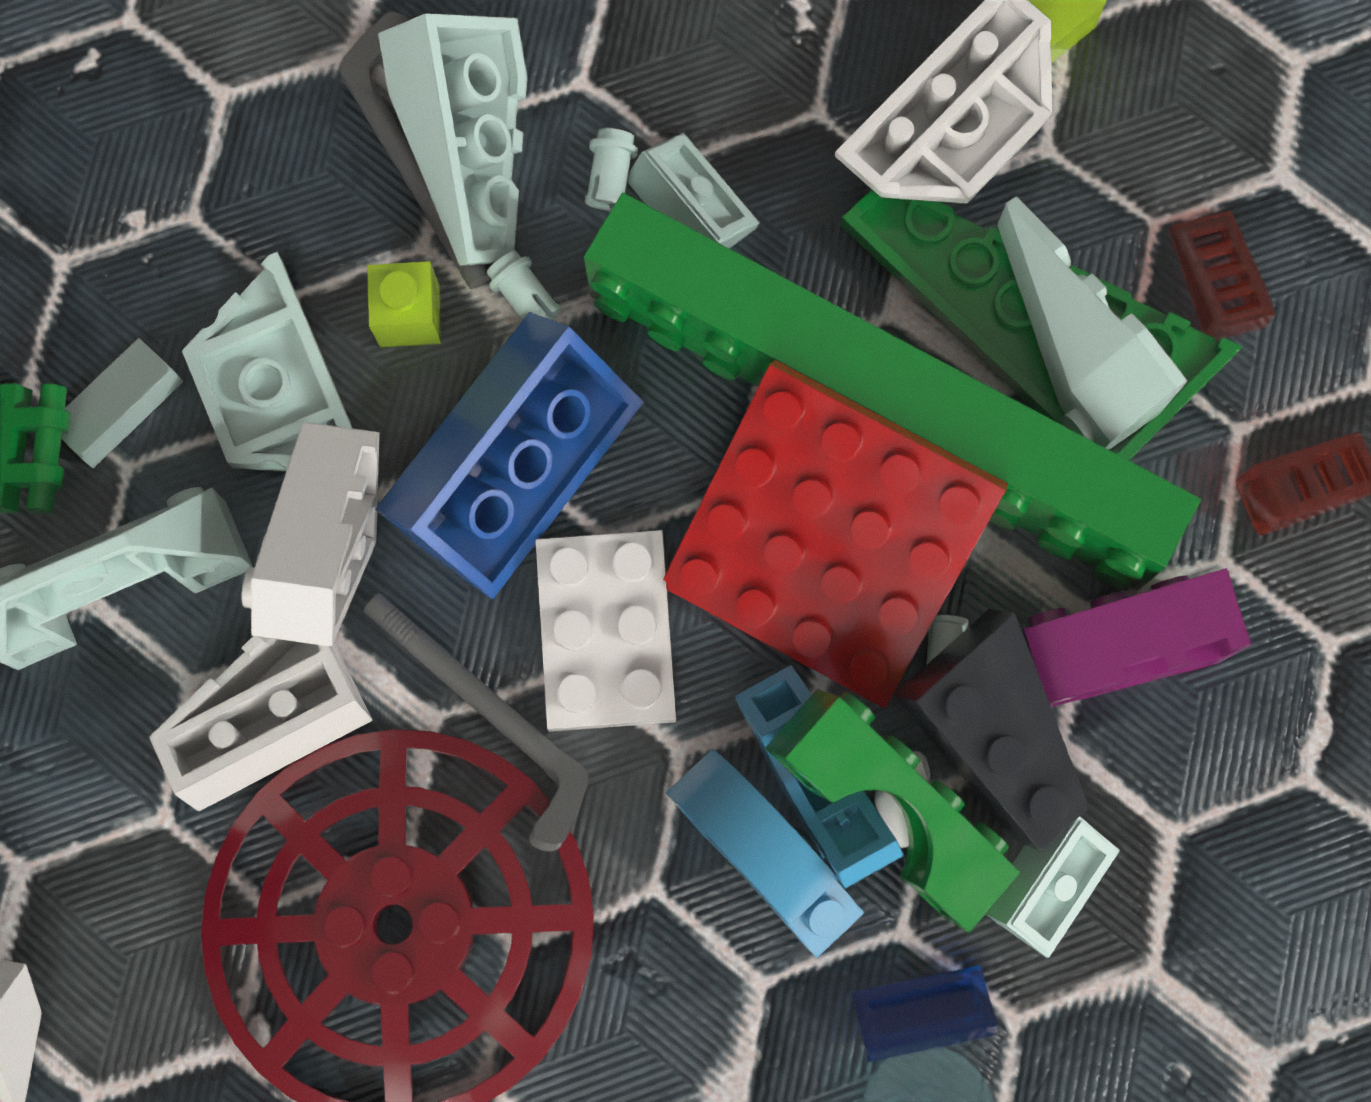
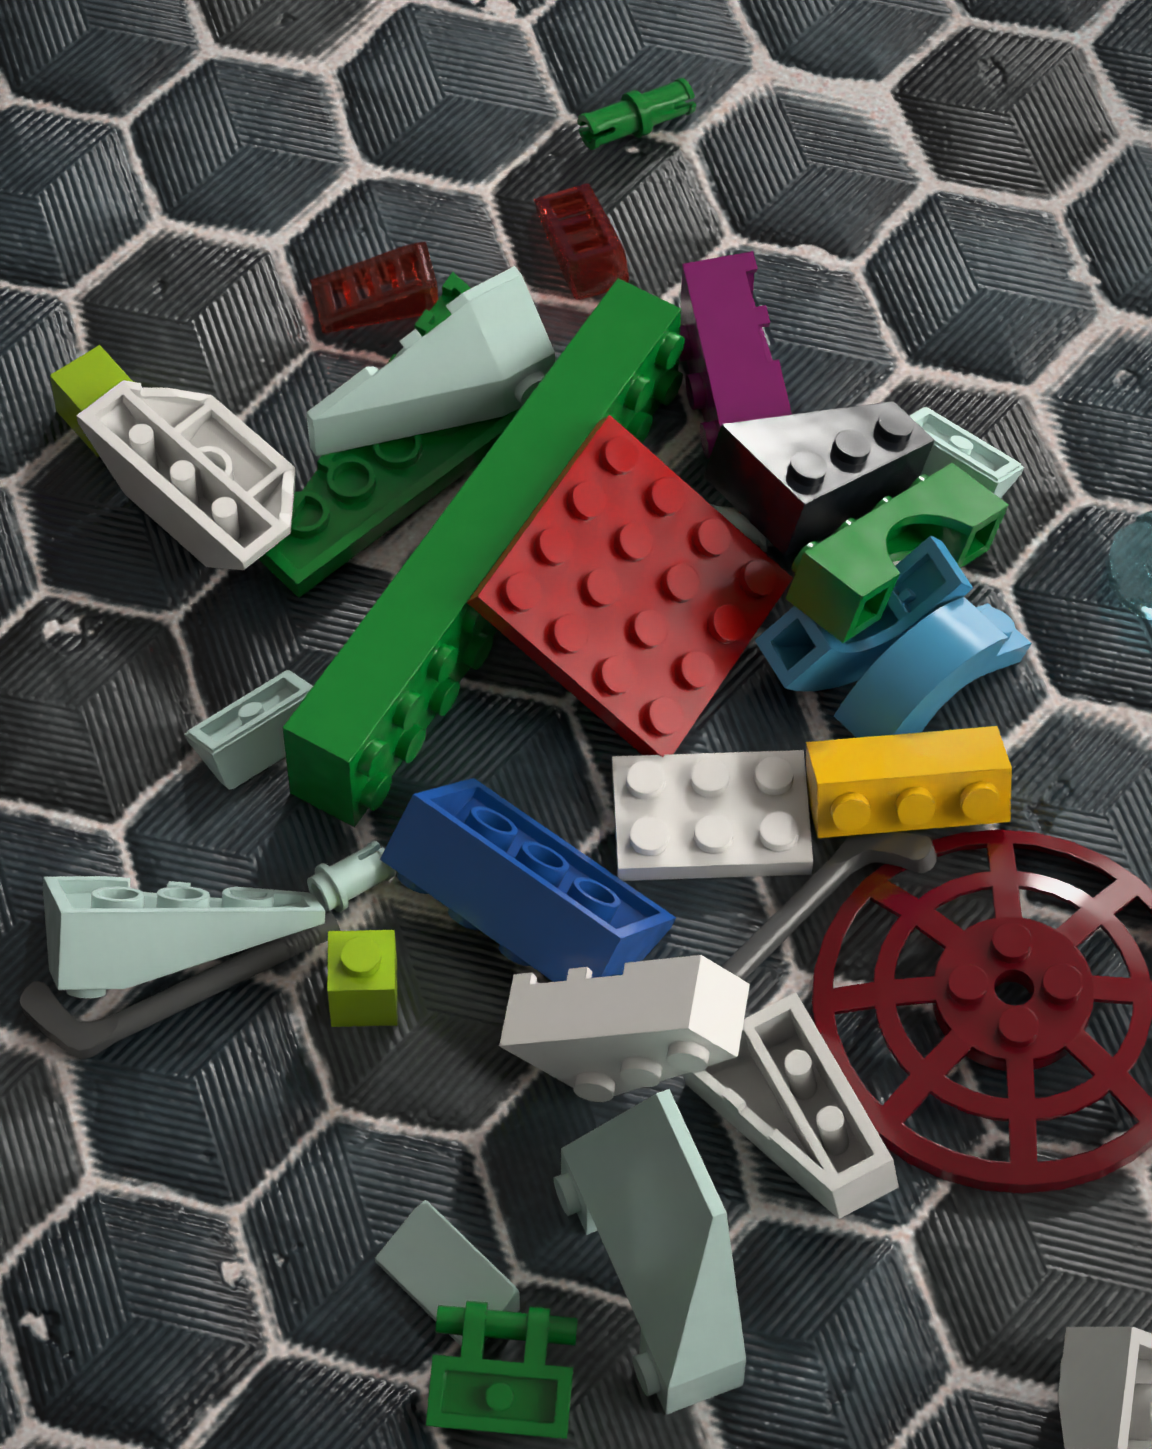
camera: 90 degrees left, 20 degrees down
light aqua wing [182,252,353,471] -> none
light aqua pin [585,128,638,211] -> none
clear blue tile [852,965,998,1063] -> none
none -> yellow brick [806,726,1012,838]

